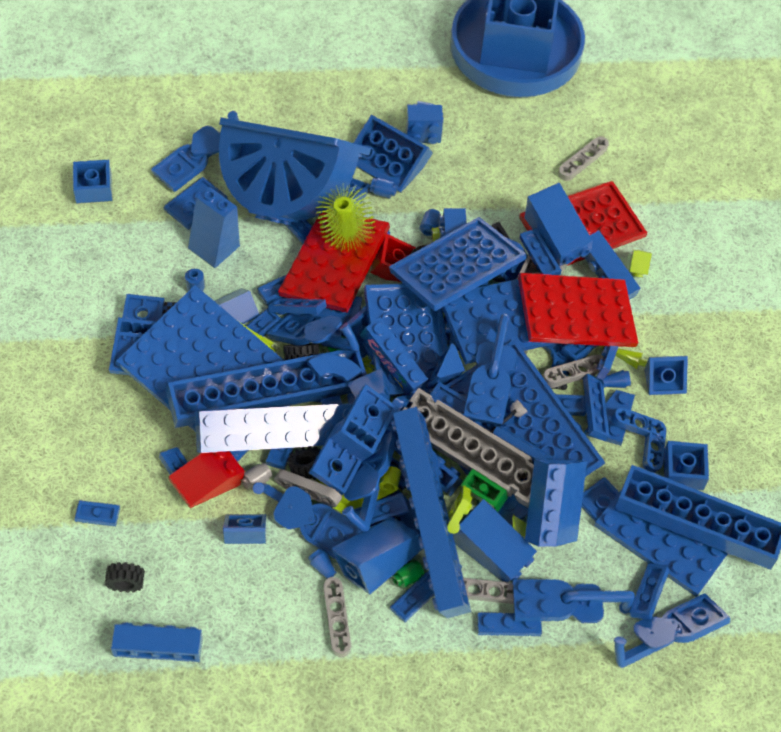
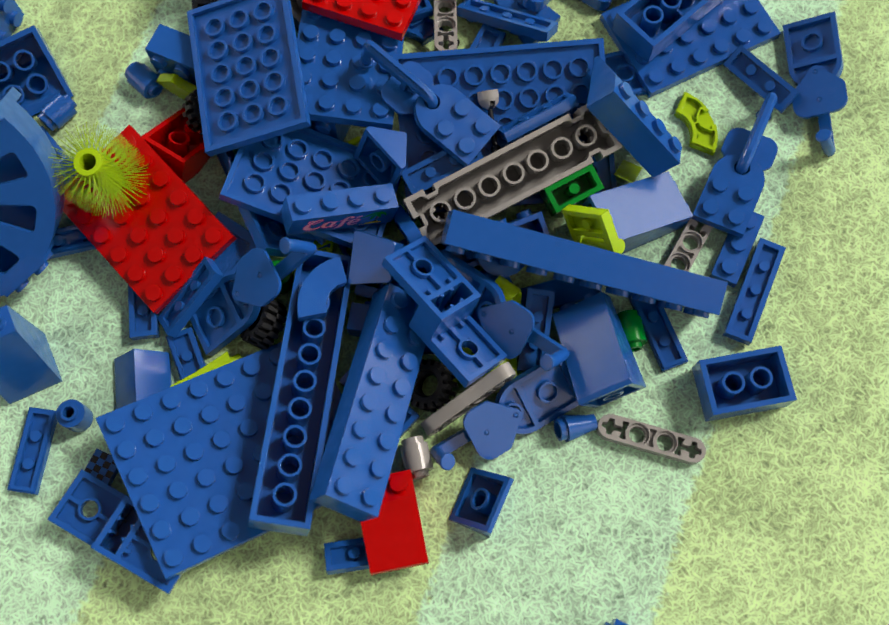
camera: 60 degrees left, 15 degrees up
none -> blue tile [7,407,57,495]
none -> lime tile [674,91,718,156]
none -> blue brick [692,345,797,422]
none -> blue plate [723,238,786,346]

